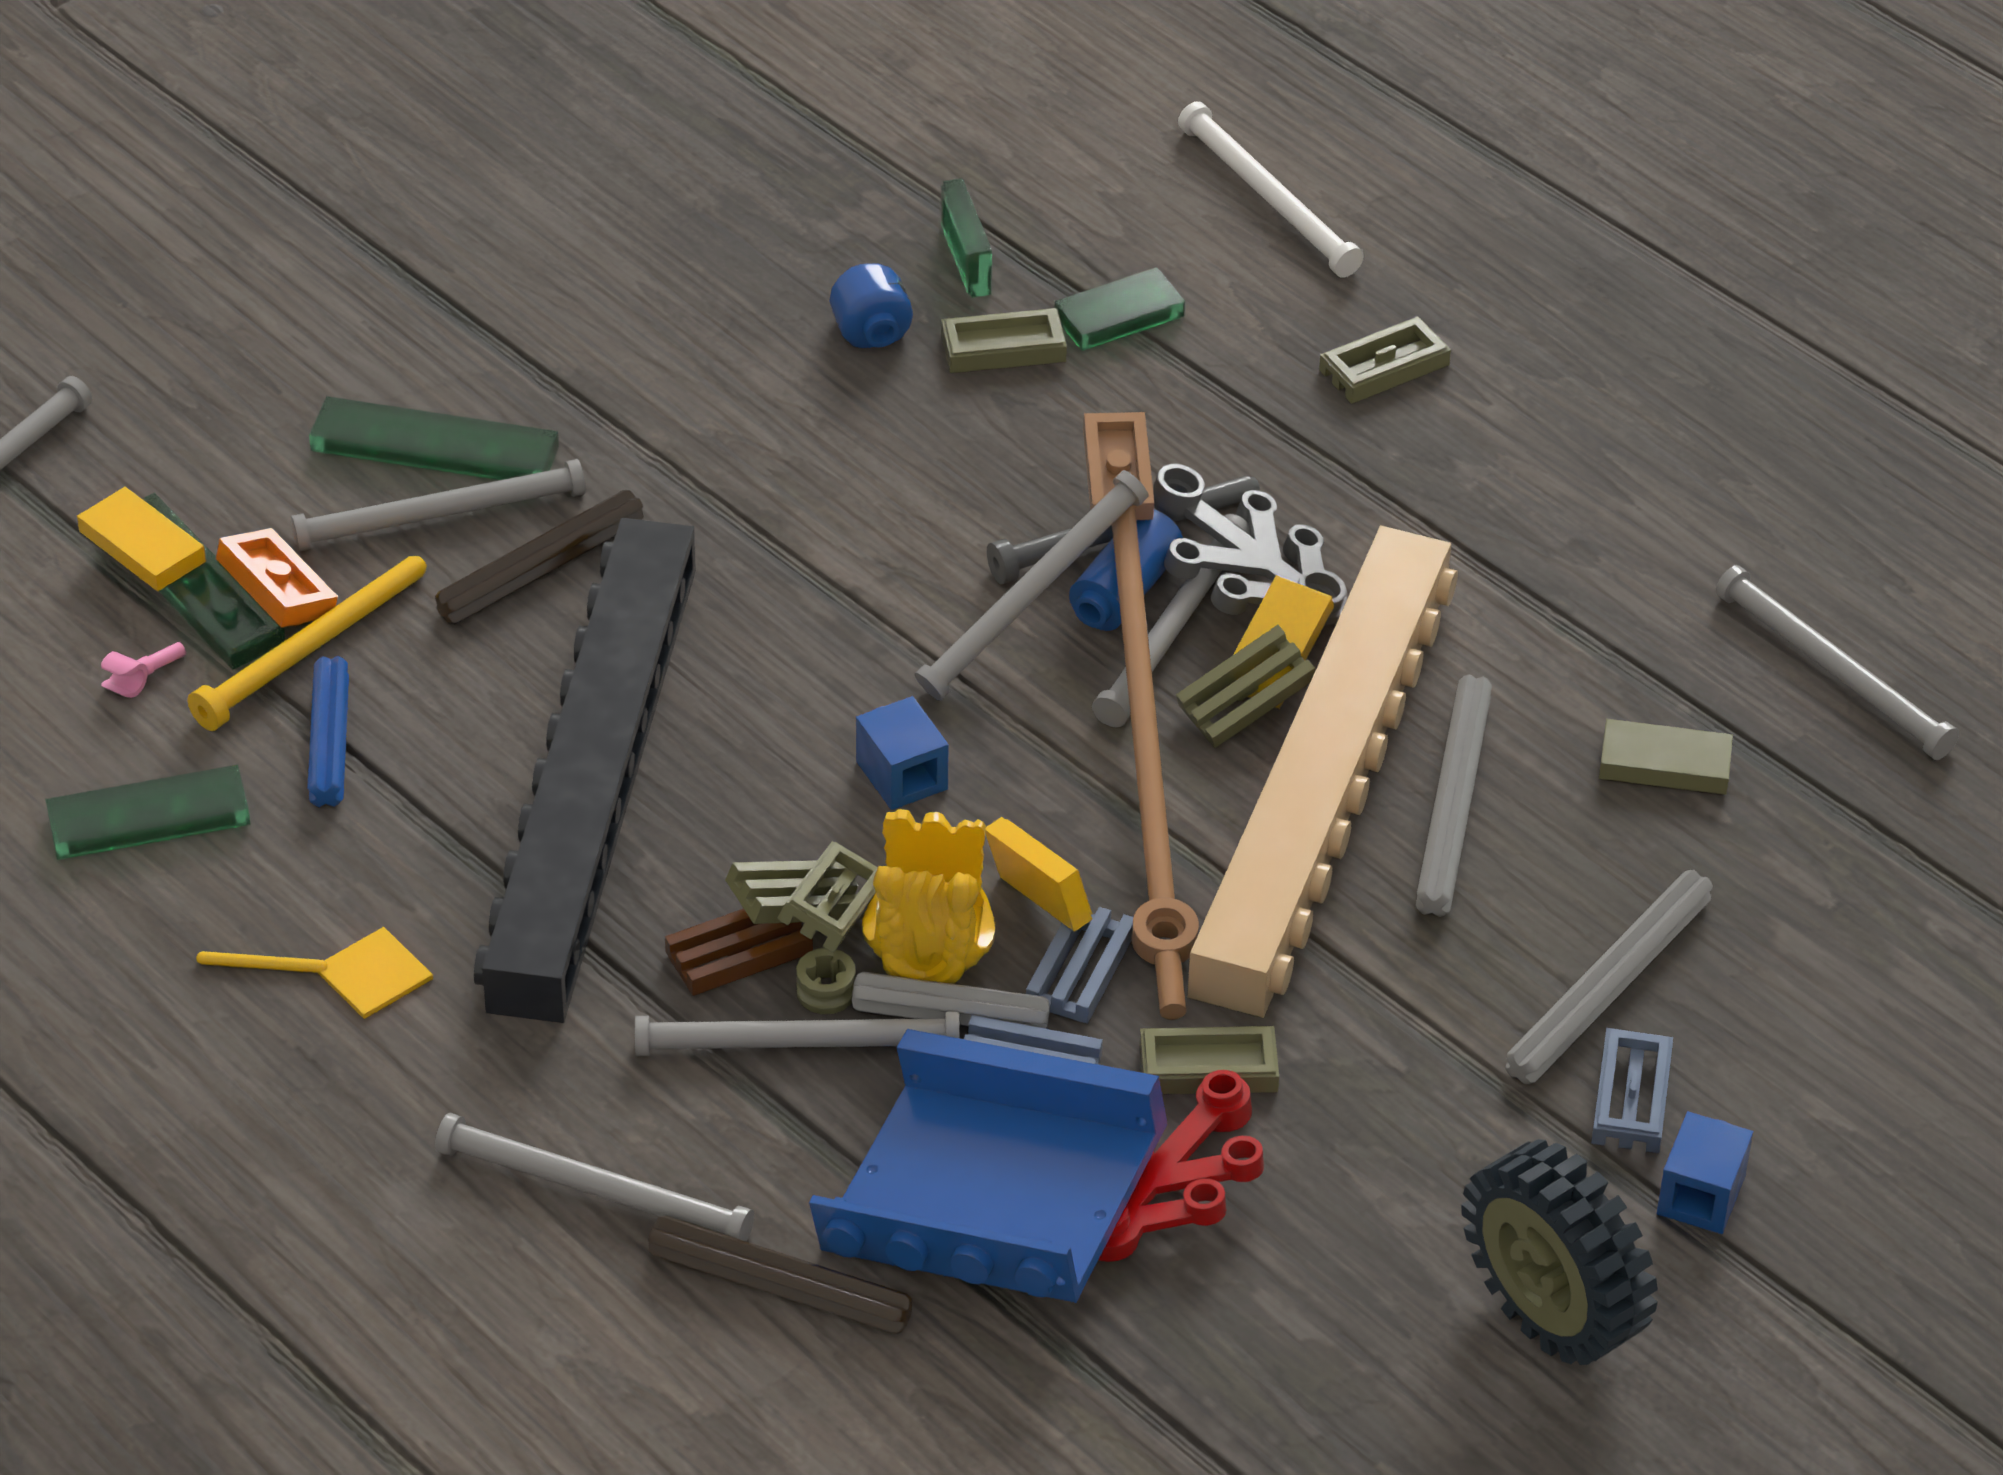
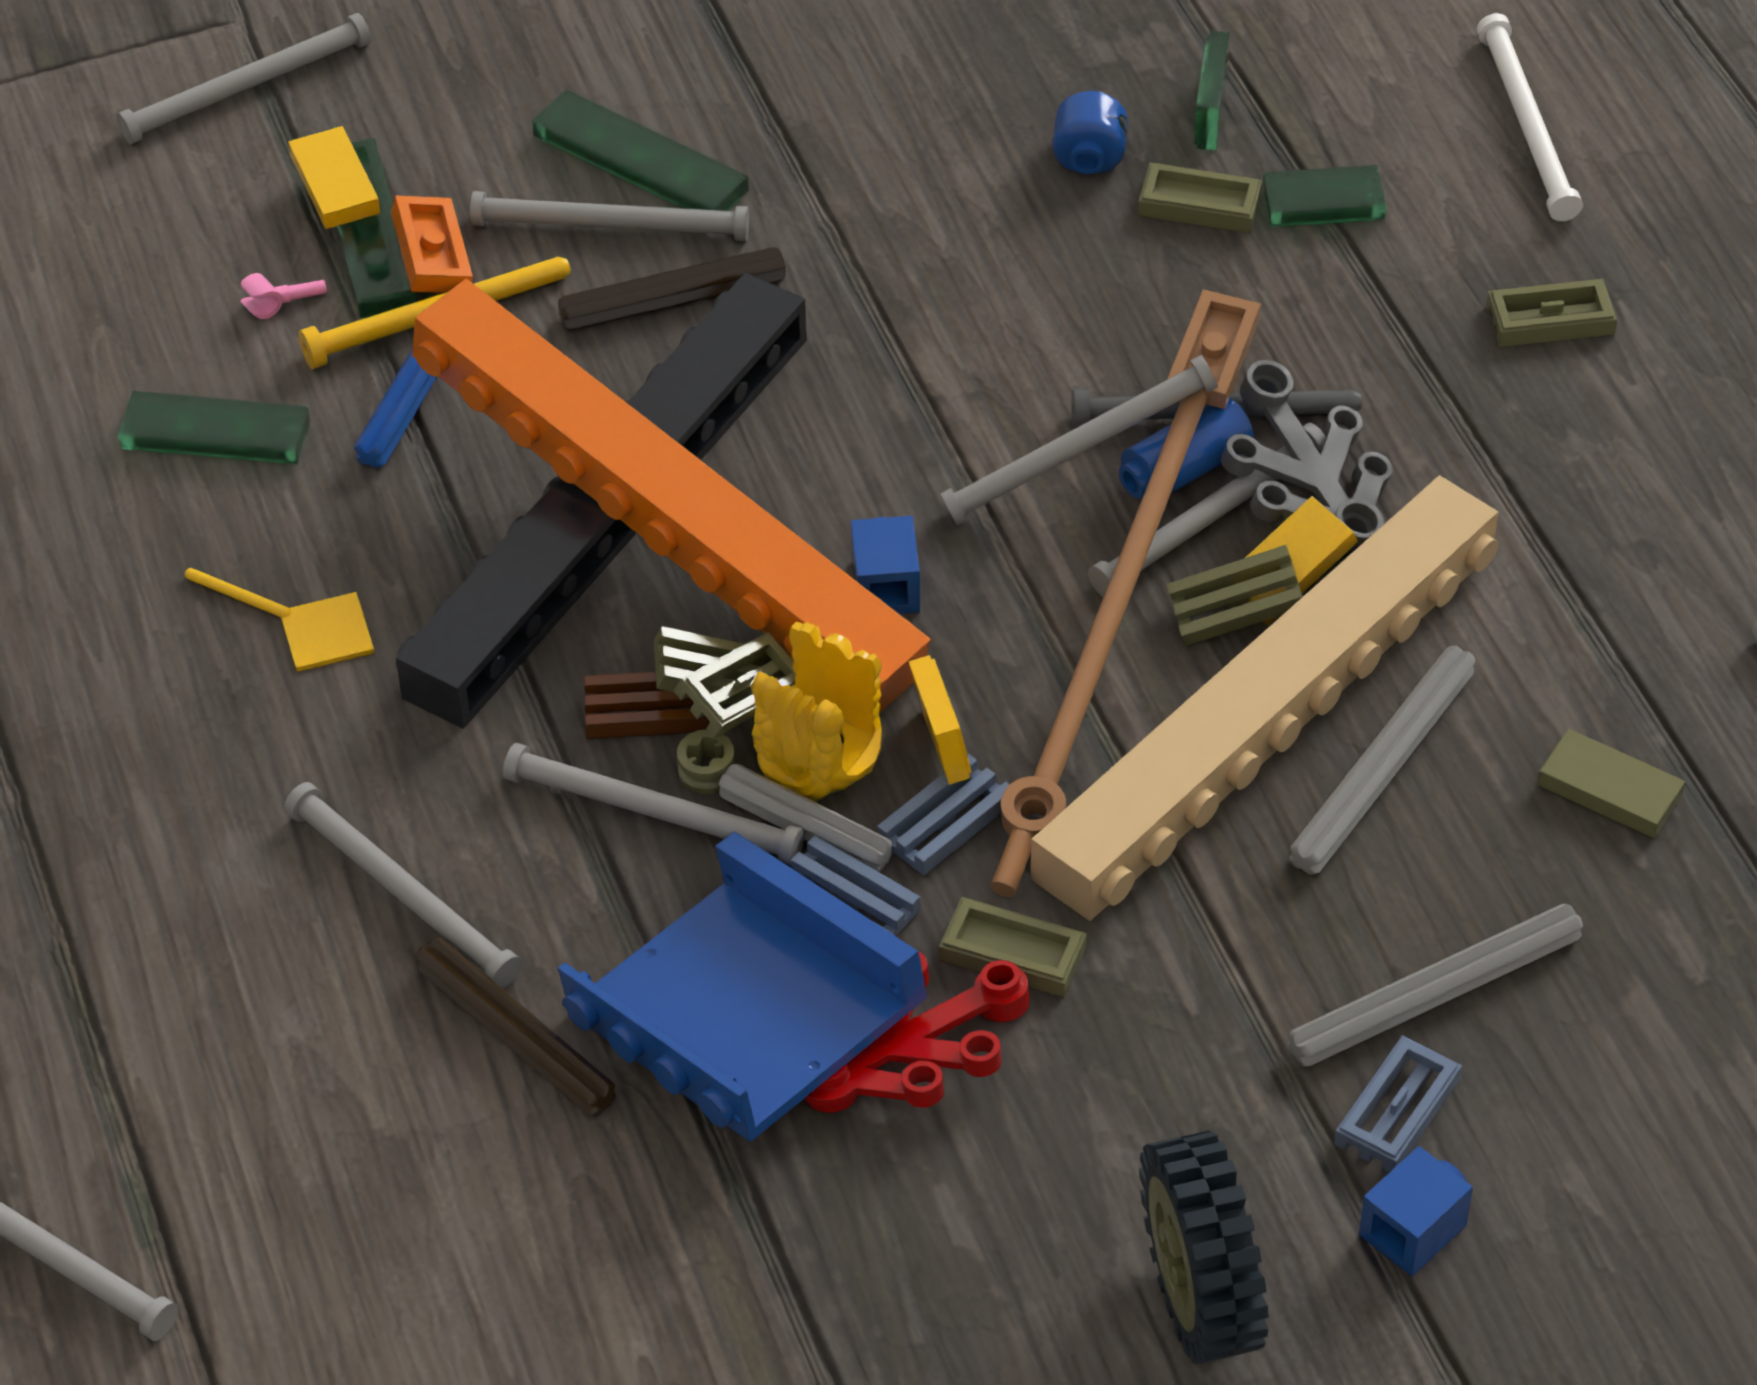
camera: 25 degrees right, 5 degrees up
none -> orange brick [412,279,931,714]

